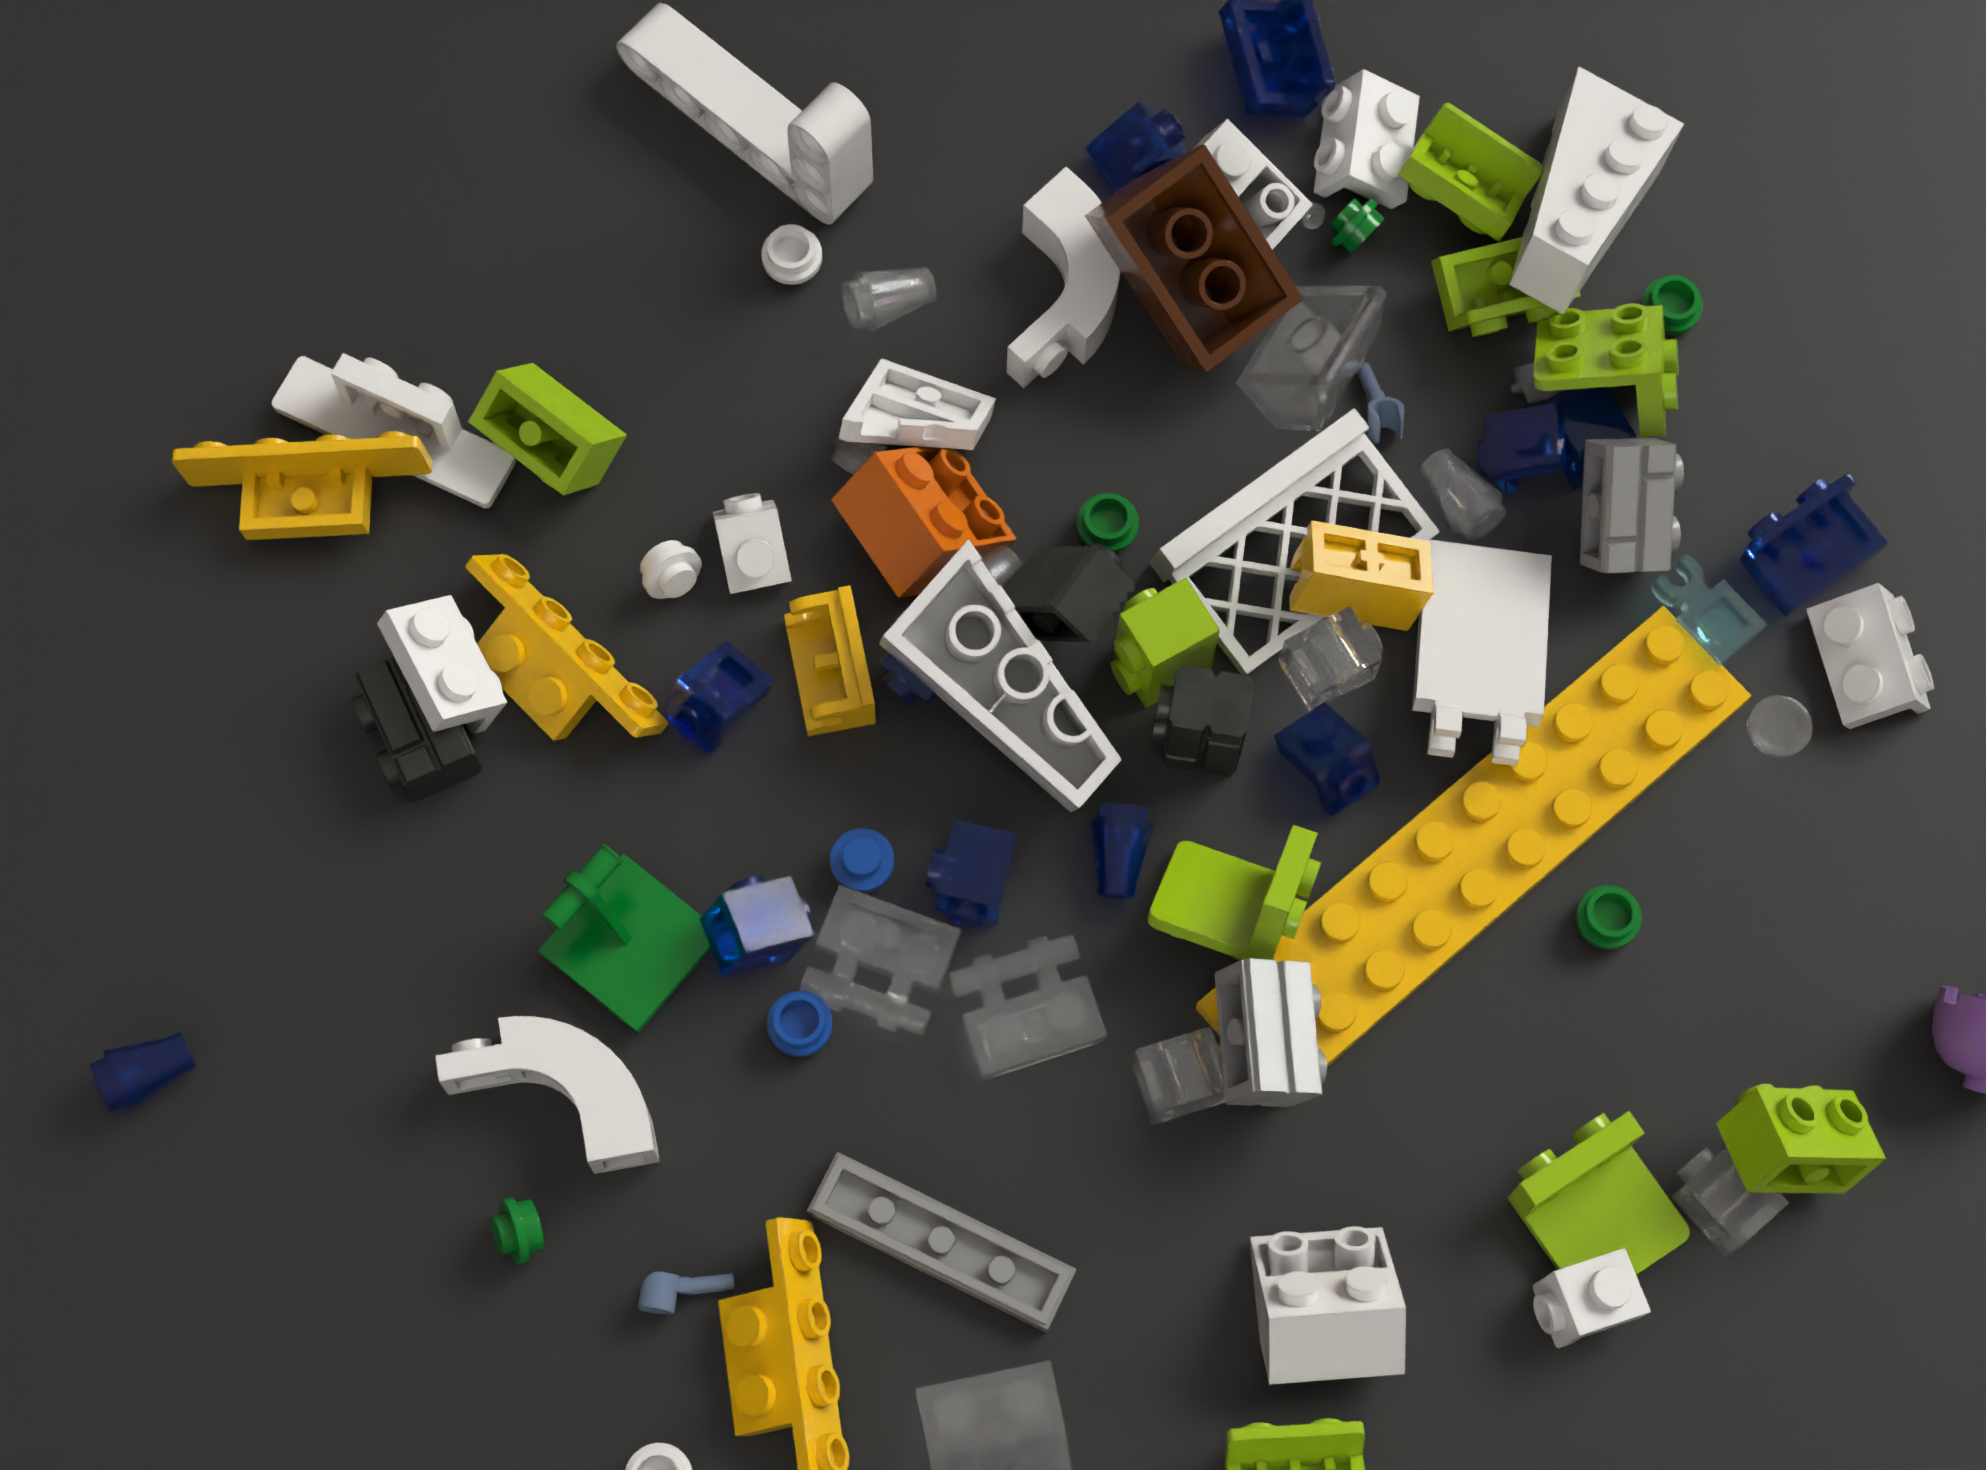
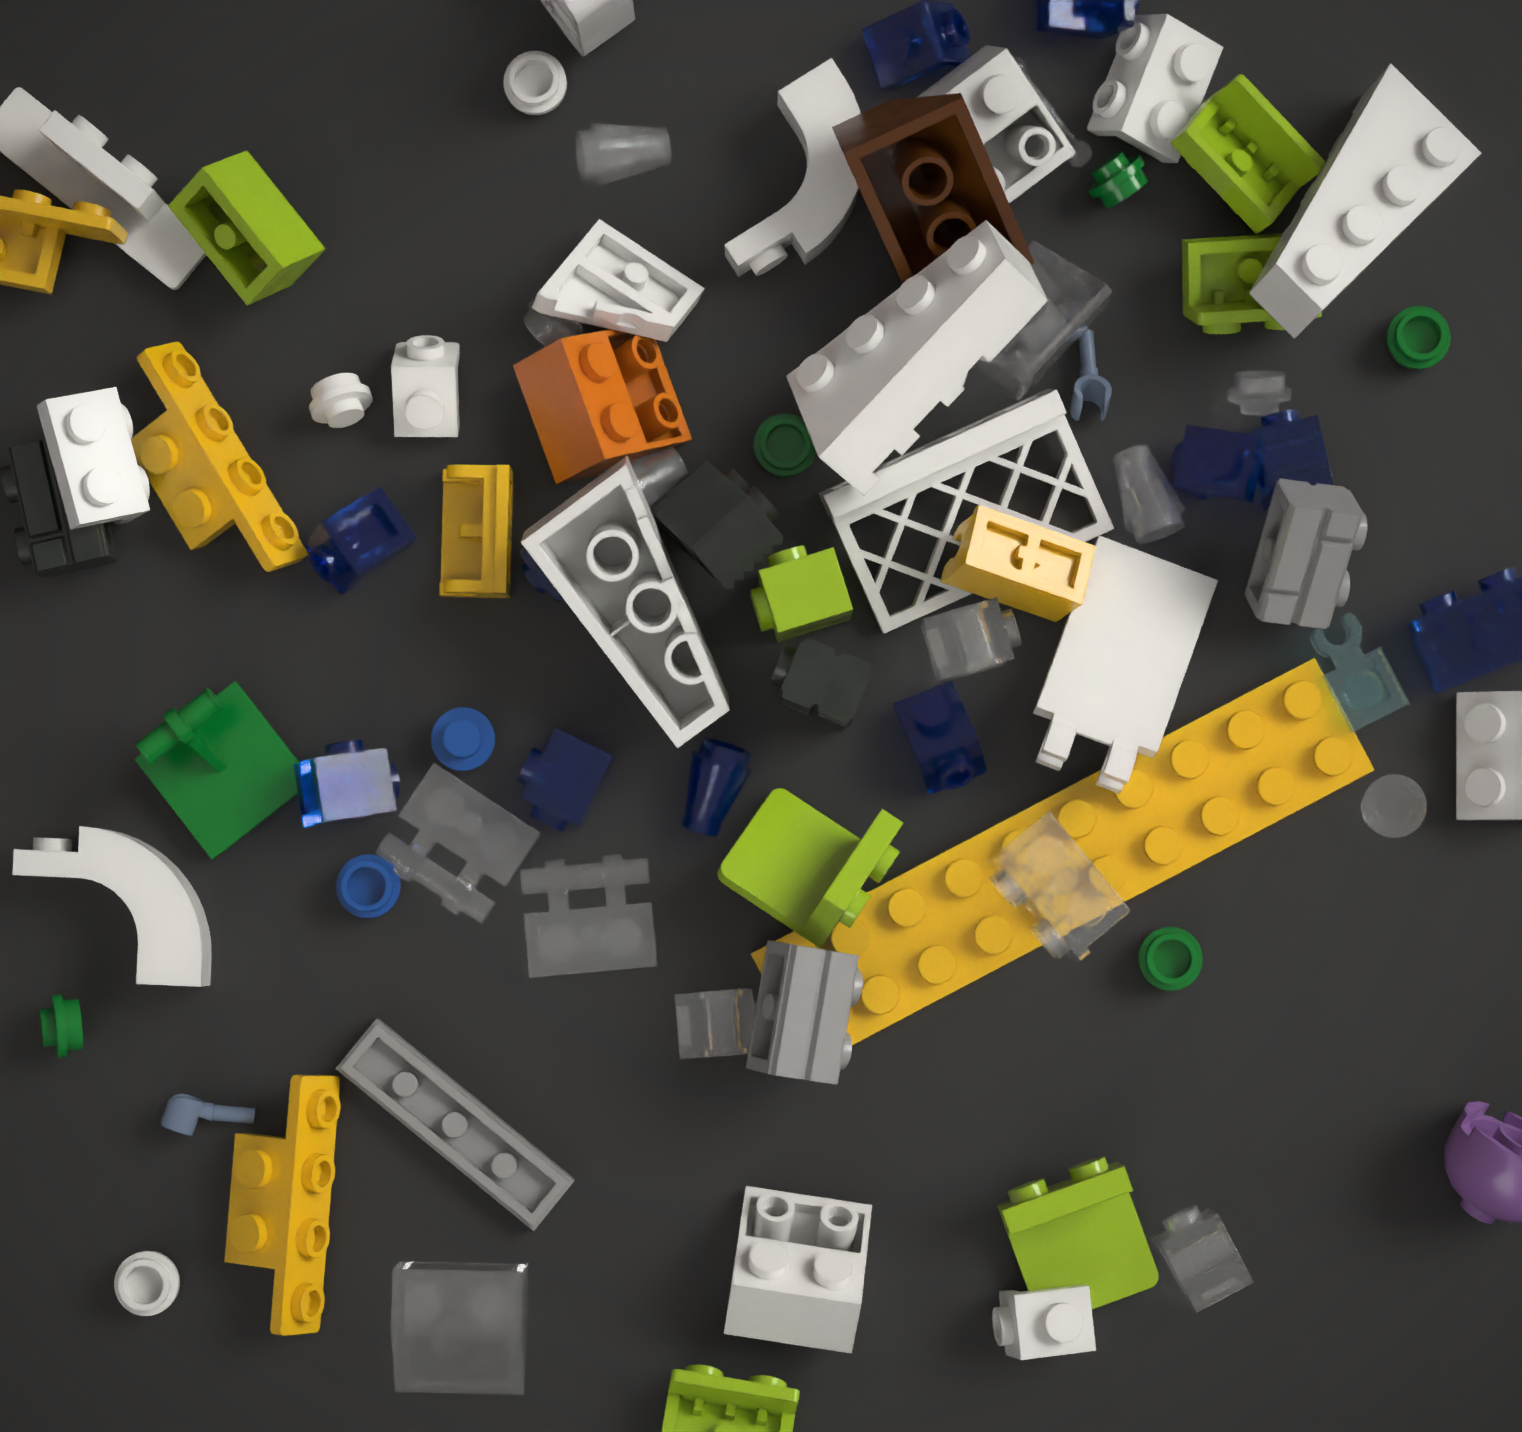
camera: 15 degrees right, 15 degrees up
lime bracket [1533,303,1679,437] -> none
lime brick [1716,1084,1886,1194] -> none
none -> white wedge [786,220,1048,496]
none -> clear bracket [988,811,1131,961]

